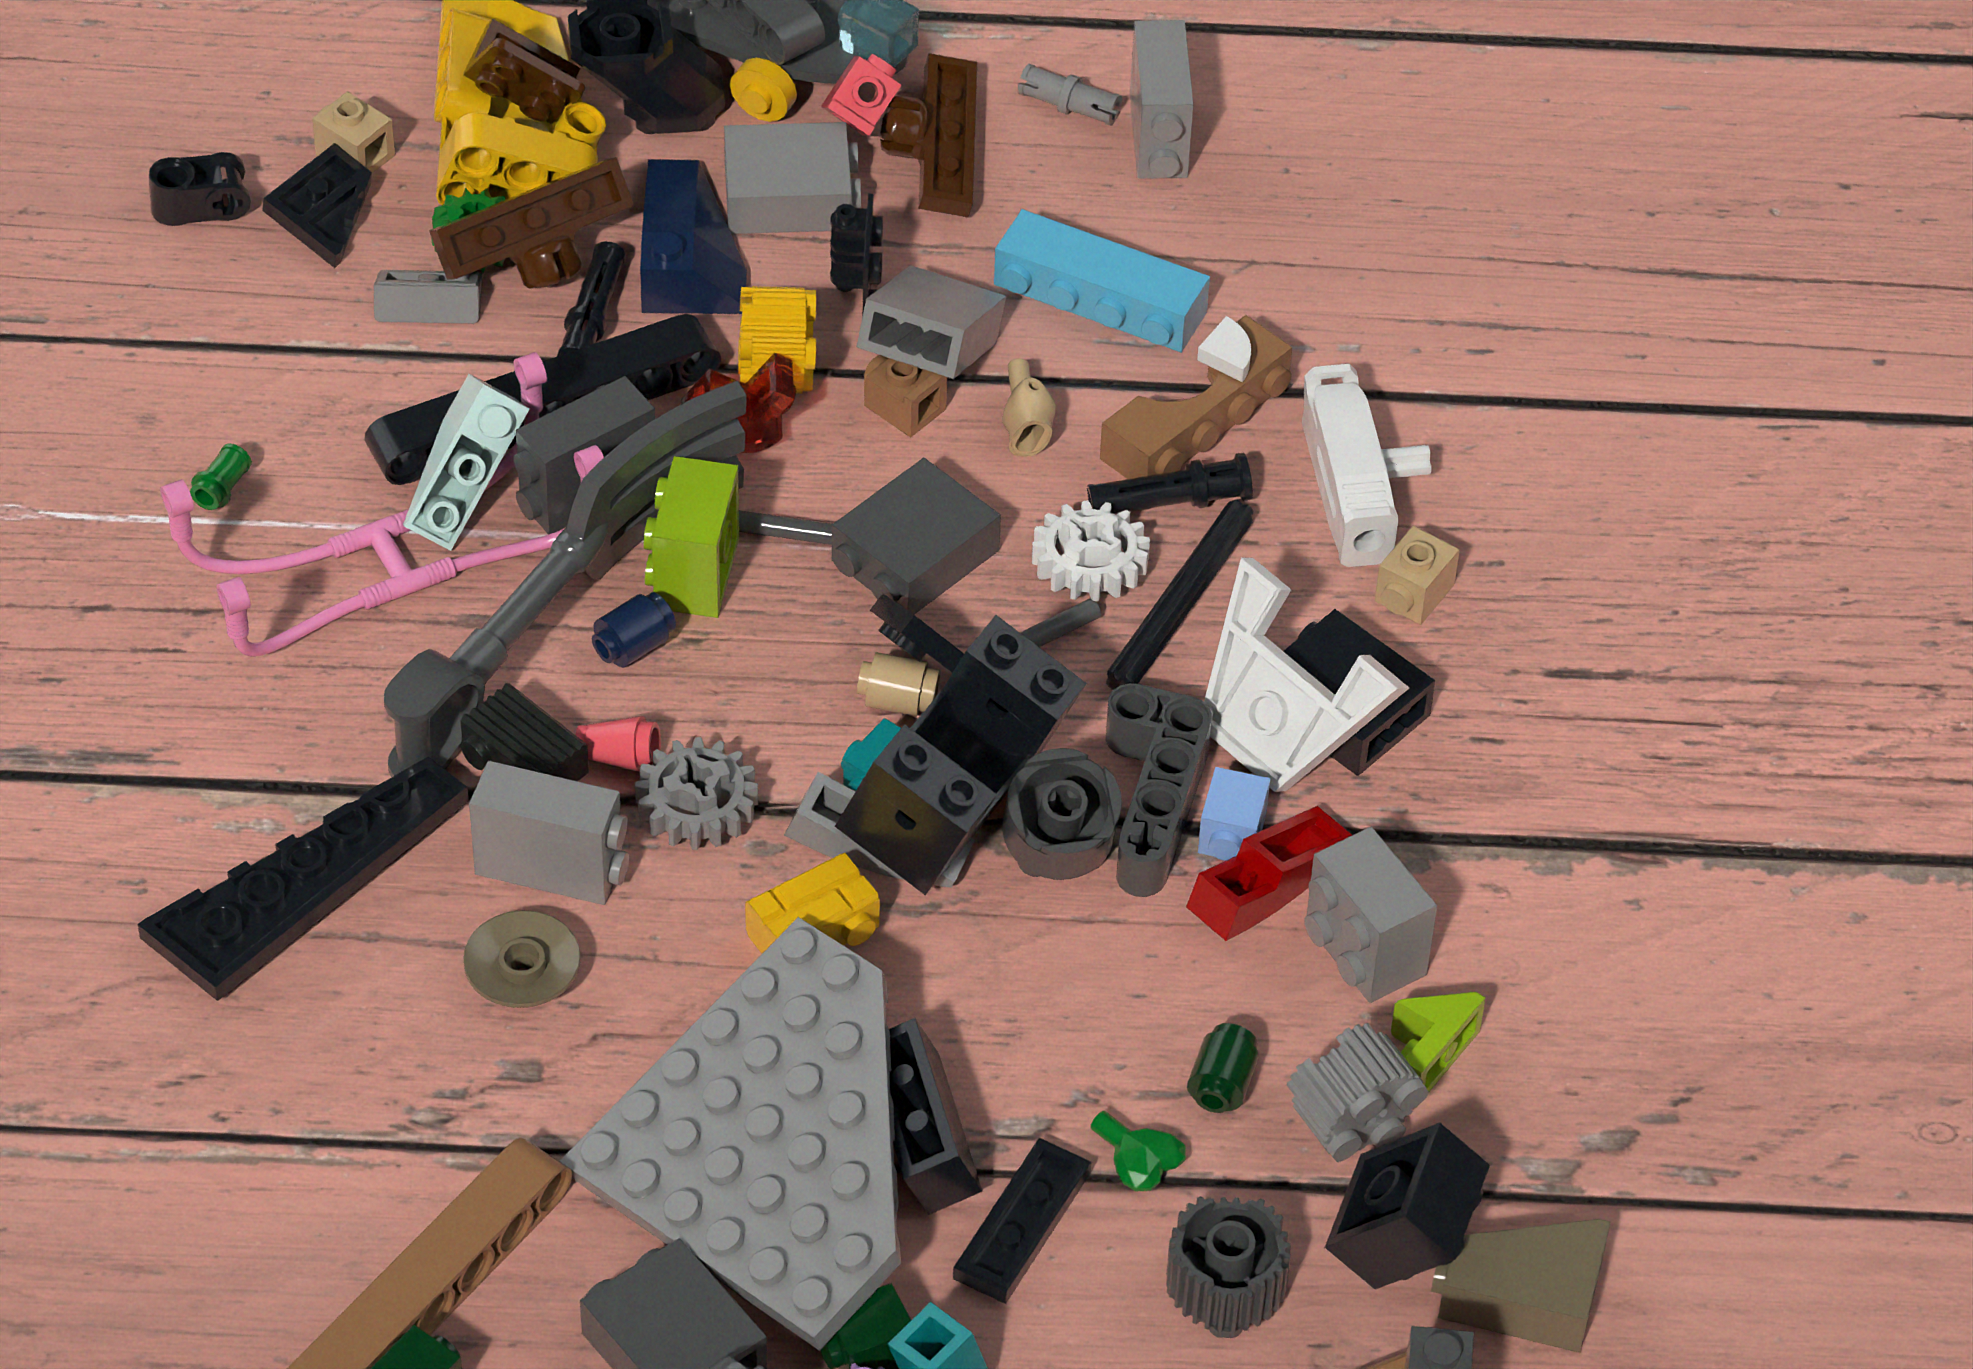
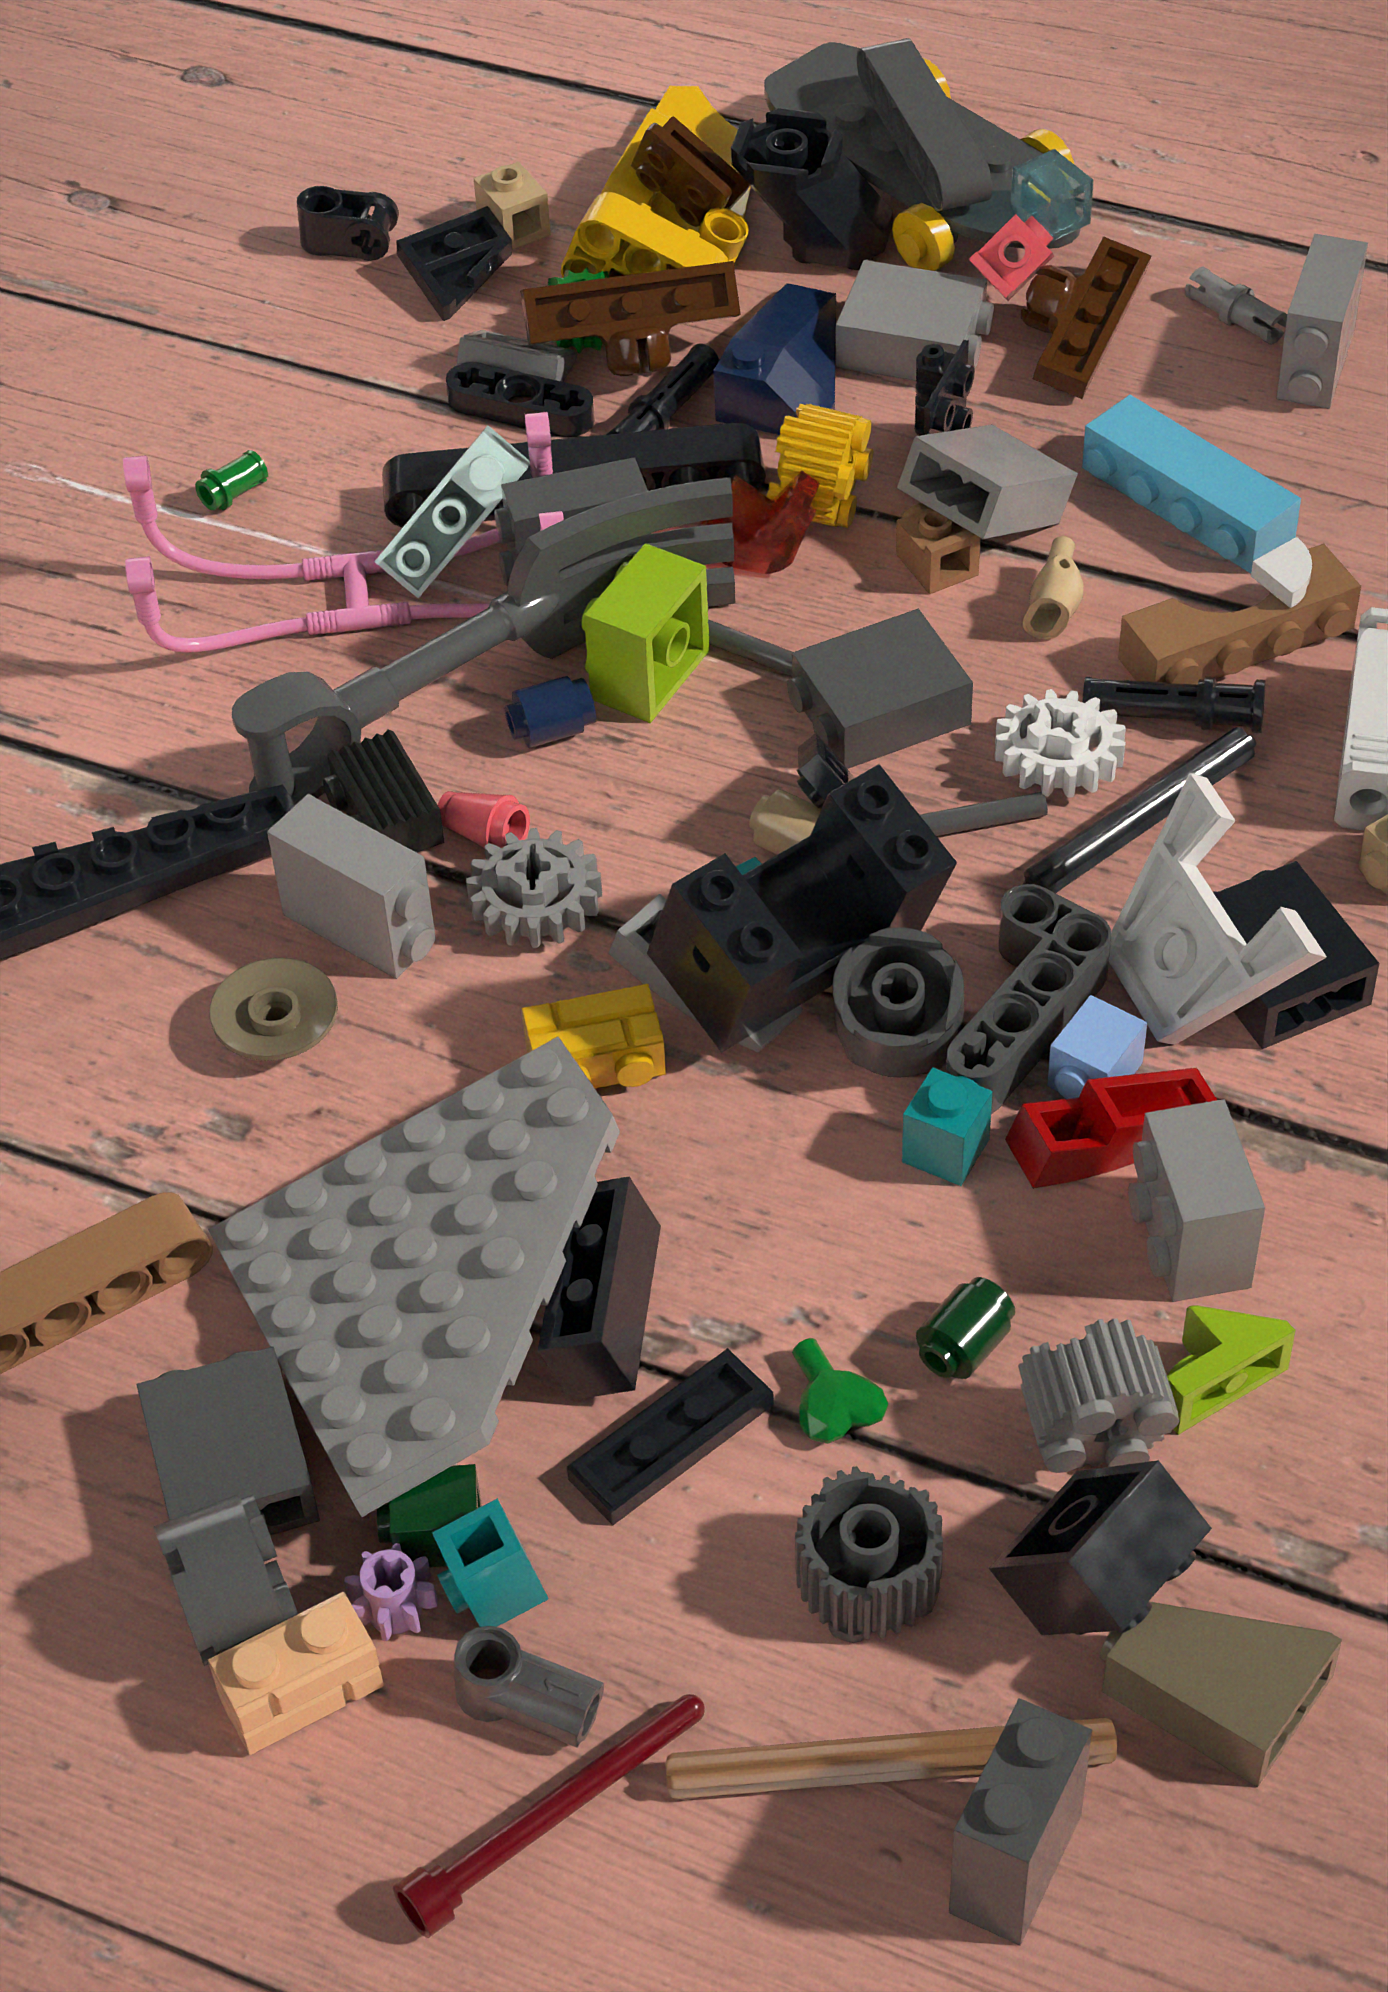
camera: 25 degrees right, 0 degrees up
none -> black beam [446,362,595,437]
none -> teal brick [902,1067,993,1186]

